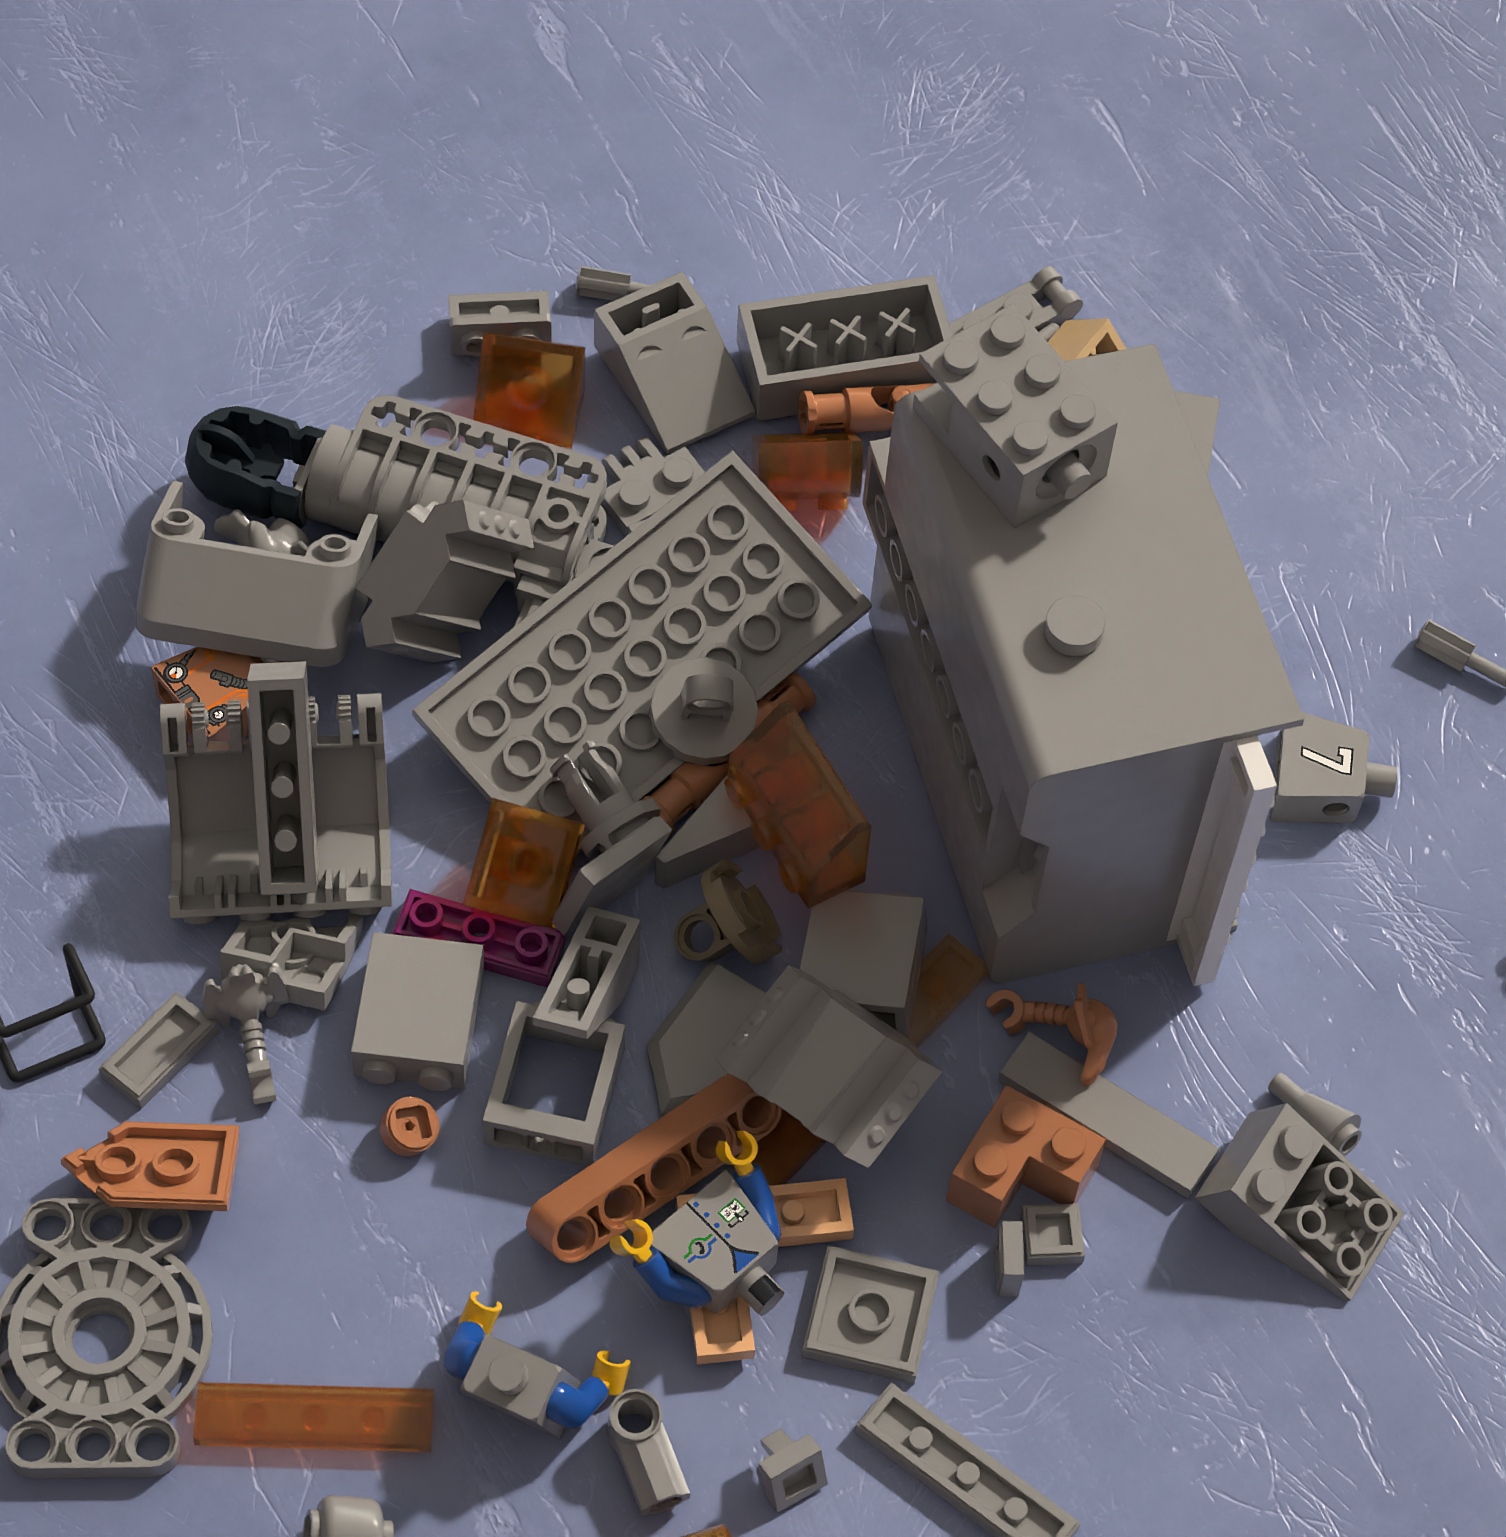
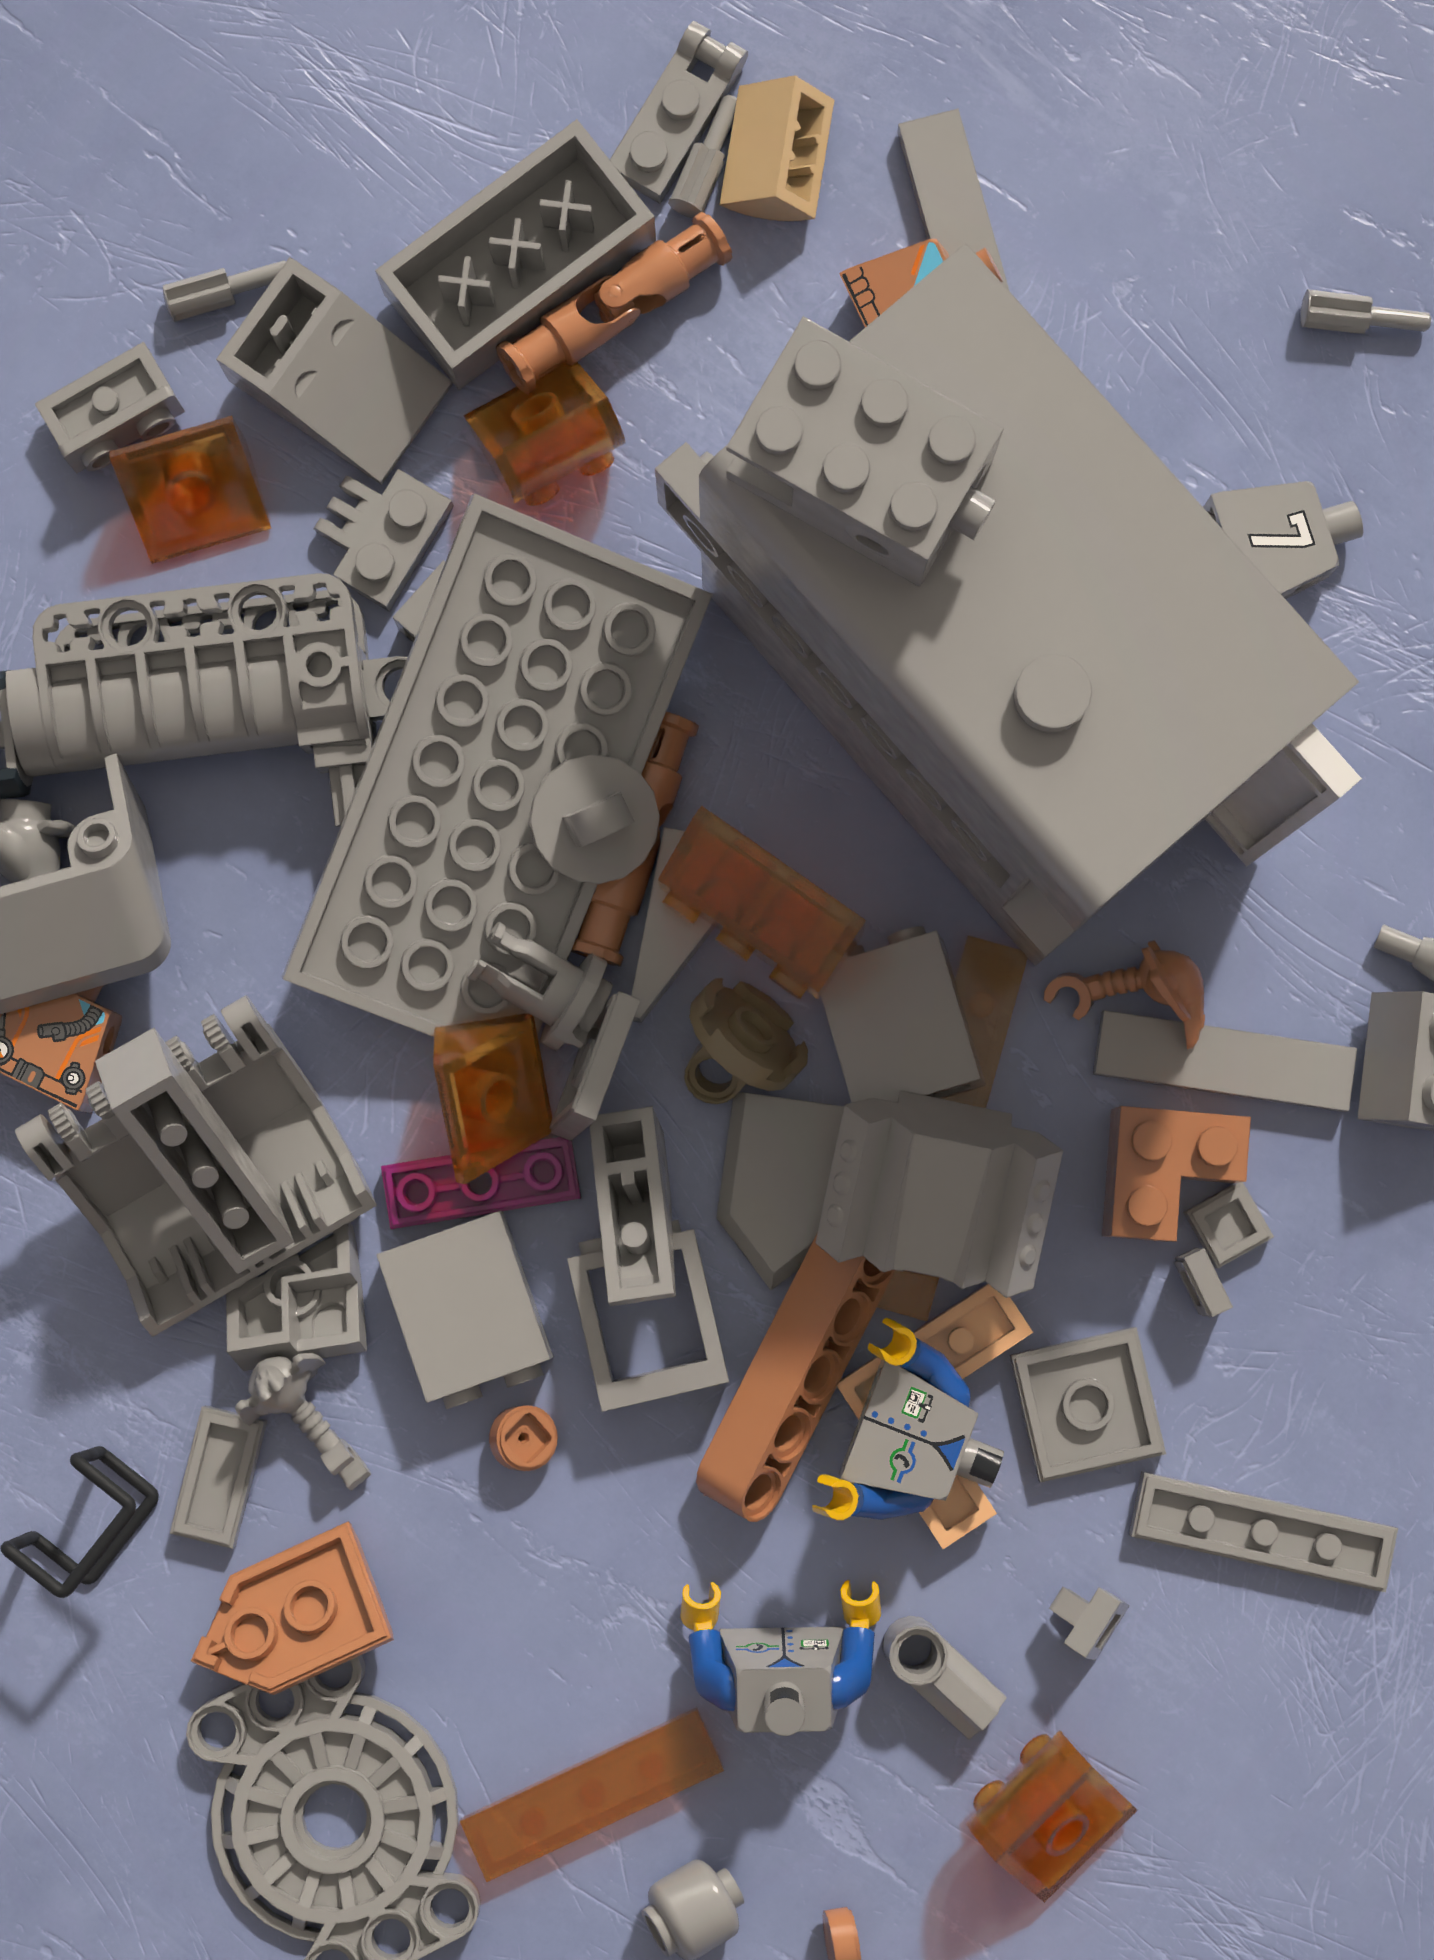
camera: 20 degrees left, 25 degrees up
light grey slope [356,500,534,663] -> none

